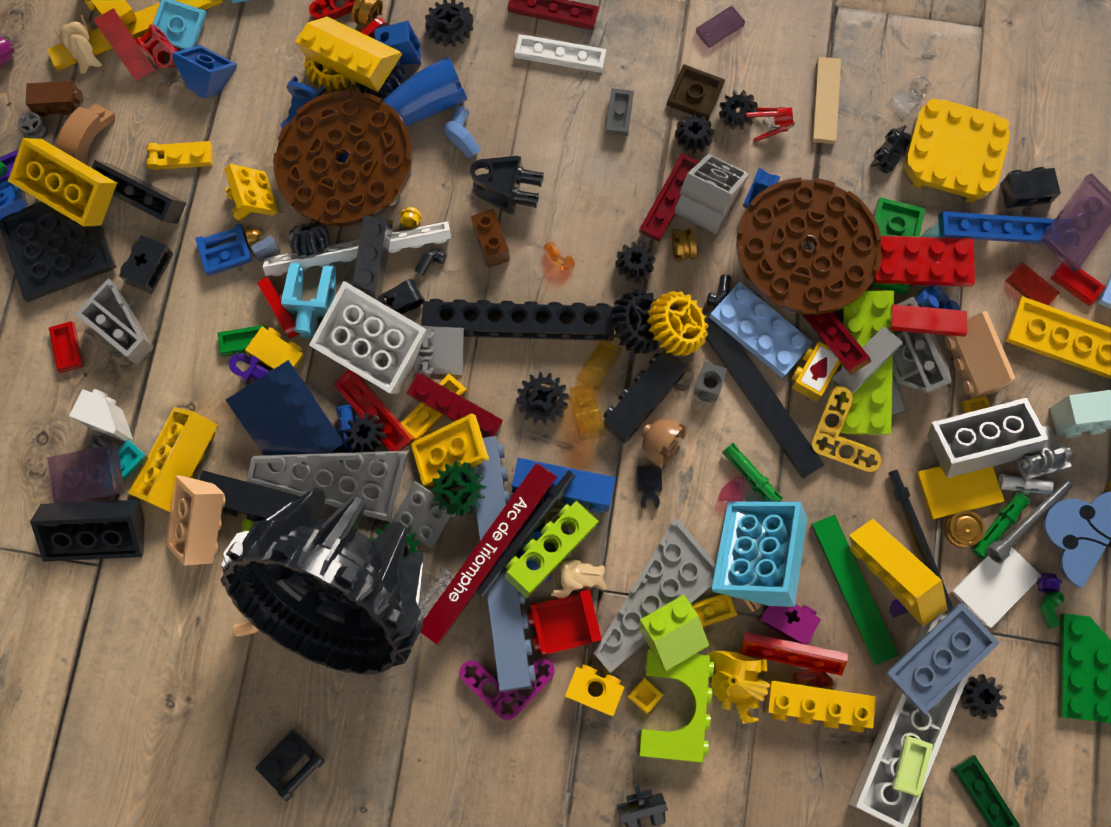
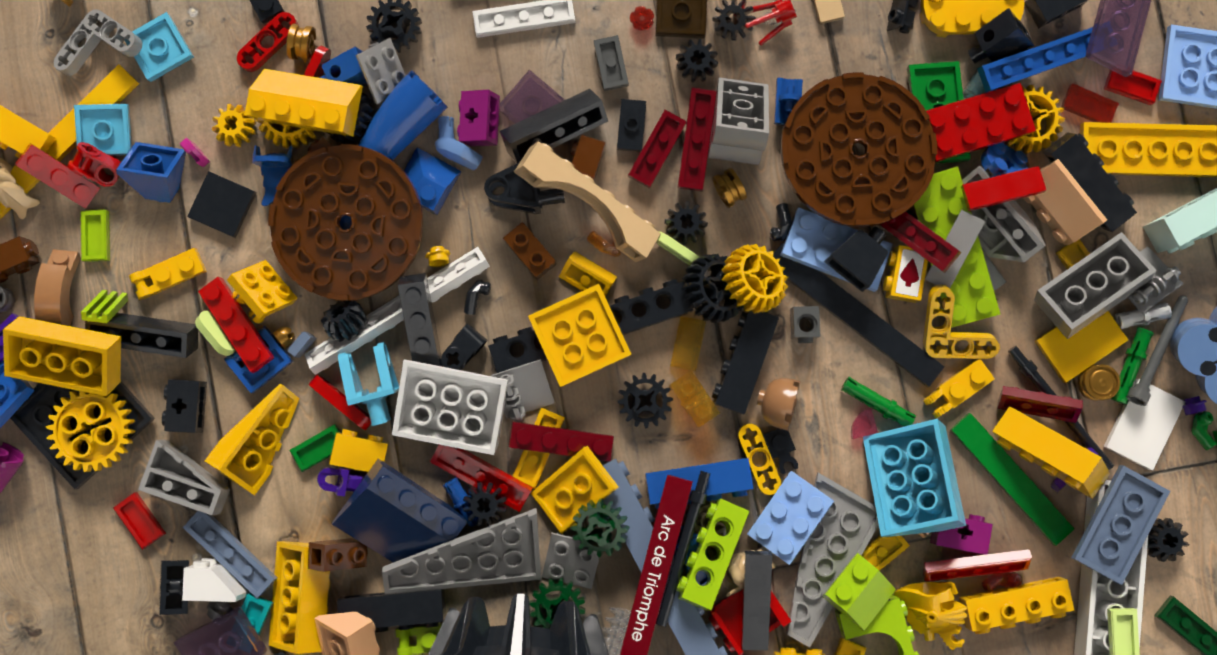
camera: 25 degrees left, 10 degrees up
none -> yellow gear [46,391,135,472]
none -> lime tile [81,210,110,262]
none -> lime tile [81,290,128,324]
none -> black brick [159,560,189,615]
none -> dark pink tile [180,137,210,167]
none -> sand blue plate [183,511,277,598]
none -> black tile [187,171,257,238]
none -> yellowish green tile [195,311,236,356]
none -> red plate [198,276,274,373]
none -> yellow wedge [204,384,300,496]
none -> yellow gear [212,104,257,147]
none -> reddish brown brick [308,538,368,572]
none -> light grey hinge [356,38,406,104]
none -> blue slope [404,147,461,215]
none -> magenta brick [457,90,500,147]
none -> clear purple tile [499,70,565,124]
none -> black brick [500,89,608,163]
none -> tan arch [514,141,661,262]
none -> yellow plate [528,284,632,387]
none -> yellow slope [559,251,617,297]
none -> reddish brown brick [570,134,606,181]
none -> black plate [617,99,646,152]
none -> dark red plate [628,110,687,189]
none -> clear red plate [630,6,654,31]
none -> yellowish green tile [656,231,700,265]
none -> yellow beam [737,424,781,495]
none -> black tile [741,551,772,650]
none -> light blue plate [747,471,835,565]
none -> black torso [824,227,888,292]
none -> yellow hinge [923,359,995,418]
none -> black torso [968,8,1035,64]
none -> dark red plate [997,386,1083,423]
none -> yellow gear [1006,85,1065,153]
none -> black brick [1043,132,1137,232]

